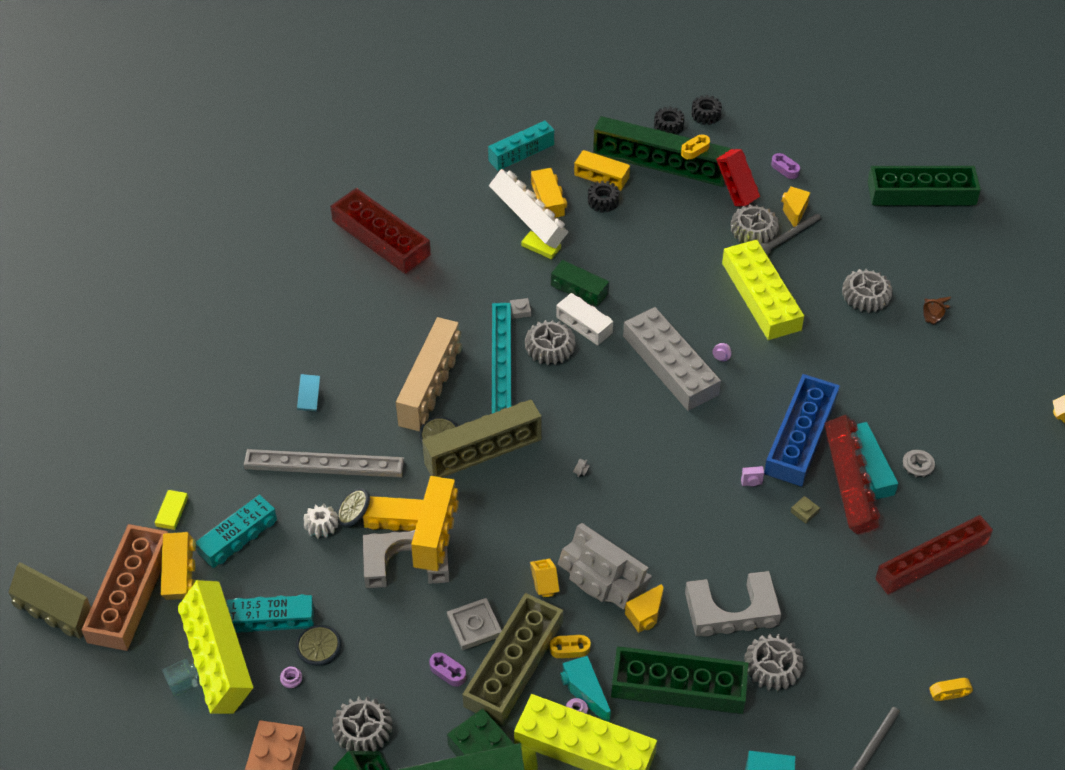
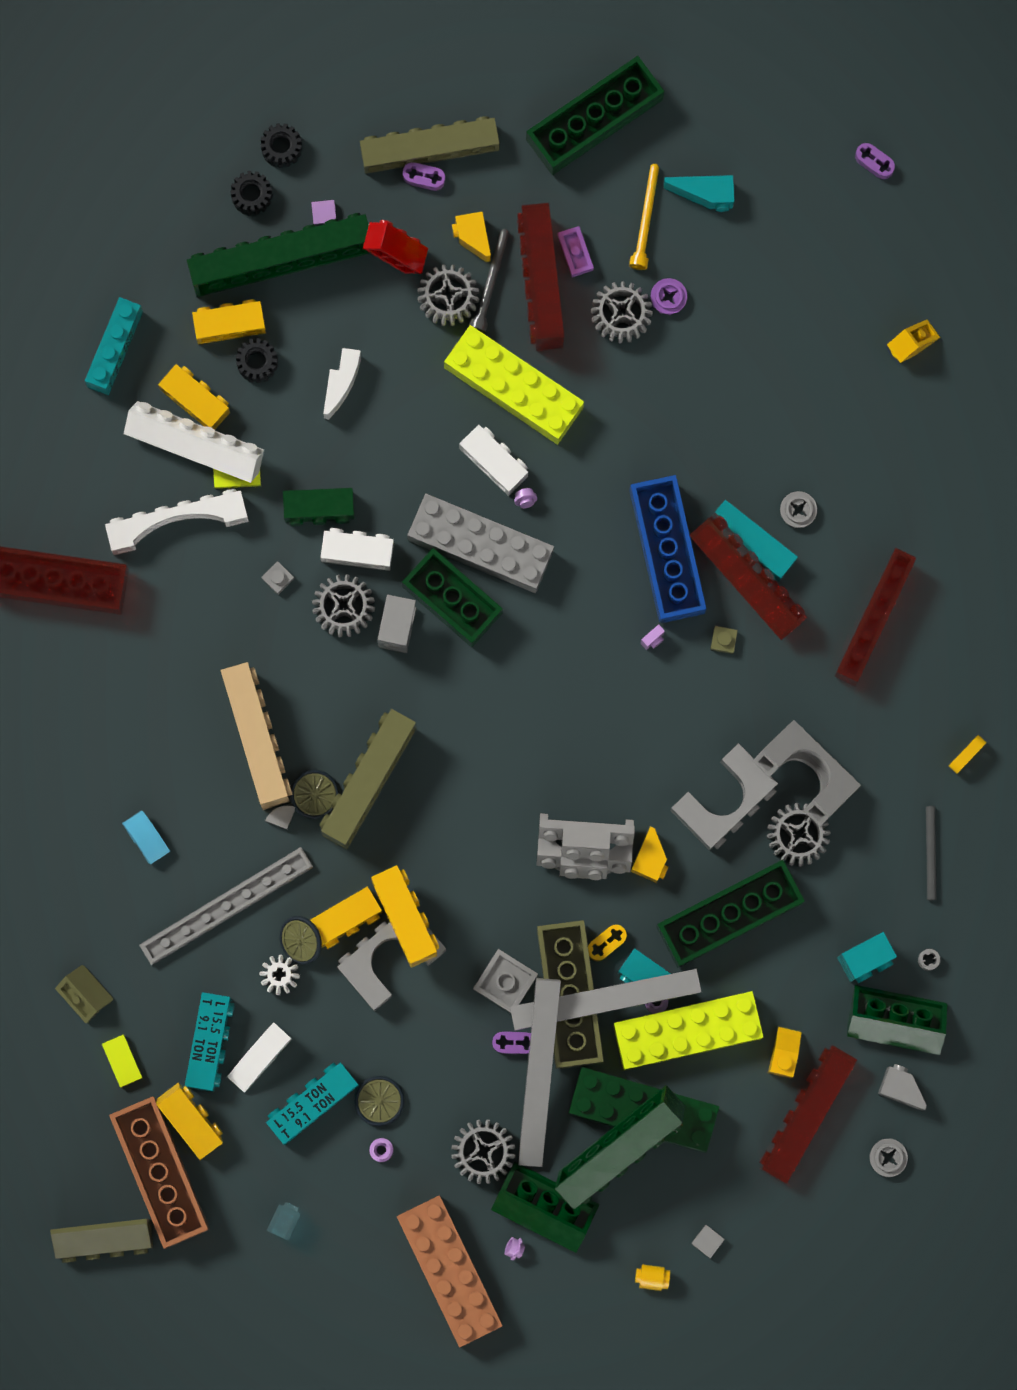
camera: 40 degrees left, 30 degrees up
neon yellow brick [178,580,253,714] -> none
teal plate [492,303,511,414] -> none
yellow slope [530,559,559,597] -> none
light grey plate [573,459,590,477] -> none
yellow beam [681,135,710,159] -> none
reddish brown piece [923,296,951,325] -> none
none -> olive panel [55,965,113,1023]
none -> white arch [105,489,249,555]
none -> white slope [227,1022,292,1093]
none -> light grey tile [265,806,295,830]
none -> white slope [323,348,361,420]
none -> olive brick [360,116,499,174]
none -> light grey piece [377,595,416,653]
none -> dark green brick [402,548,503,648]
none -> white brick [459,425,528,496]
none -> light grey tile [510,969,701,1030]
none -> clear red brick [517,203,564,351]
none -> light grey tile [518,978,561,1167]
none -> medium lavender plate [557,226,594,277]
none -> yellow piece [629,164,659,270]
none -> medium lavender gear [650,278,687,315]
none -> teal slope [663,175,734,212]
none -> light grey arch [753,720,861,826]

